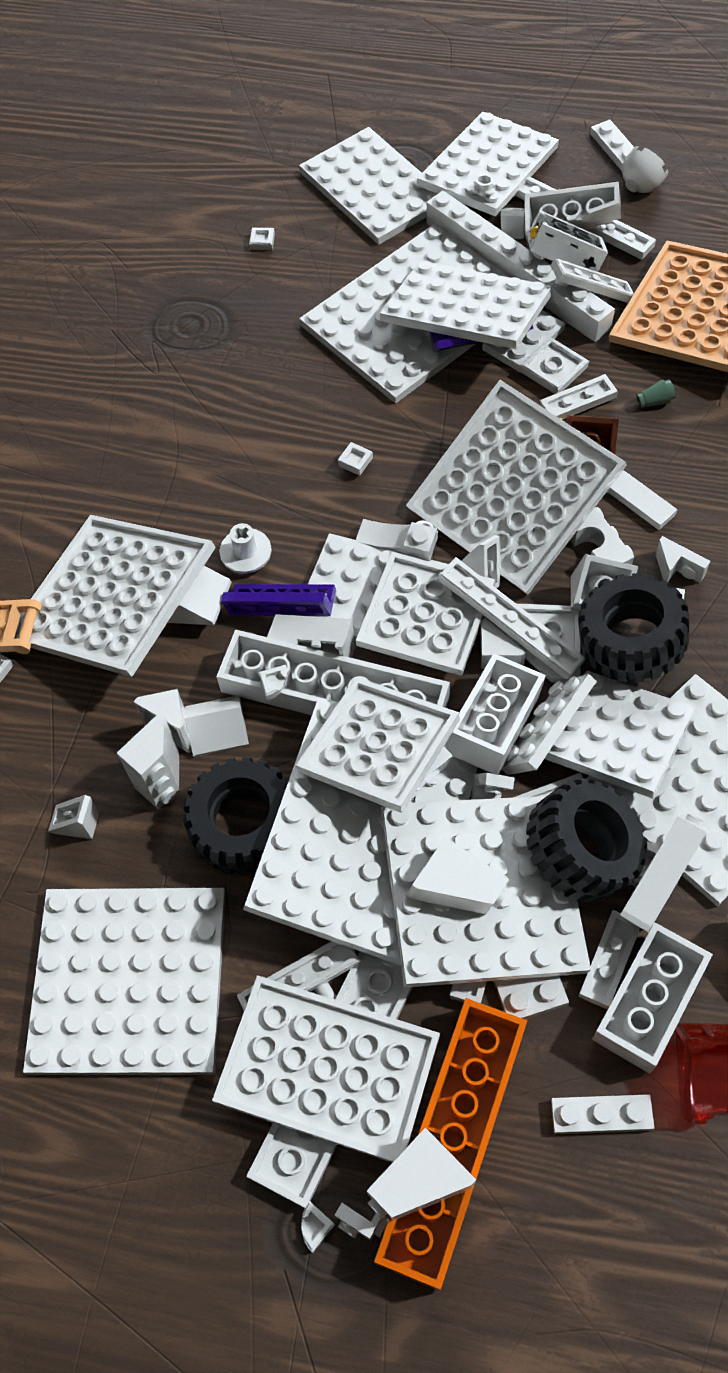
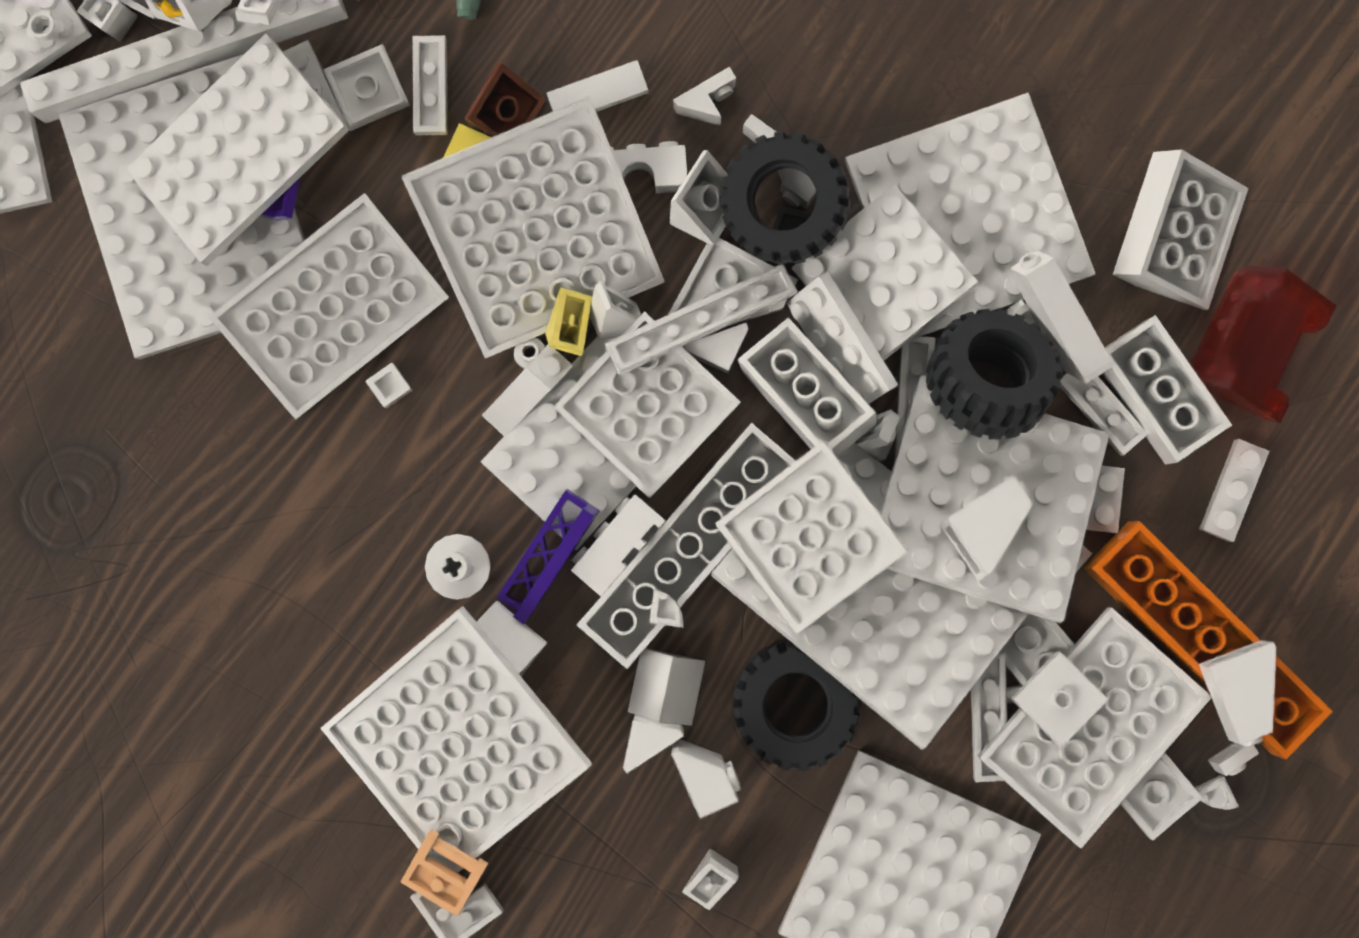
camera: 65 degrees left, 25 degrees up
none -> white plate [209,193,449,420]
none -> light yellow slope [545,287,592,356]
none -> white plate [1011,651,1109,748]

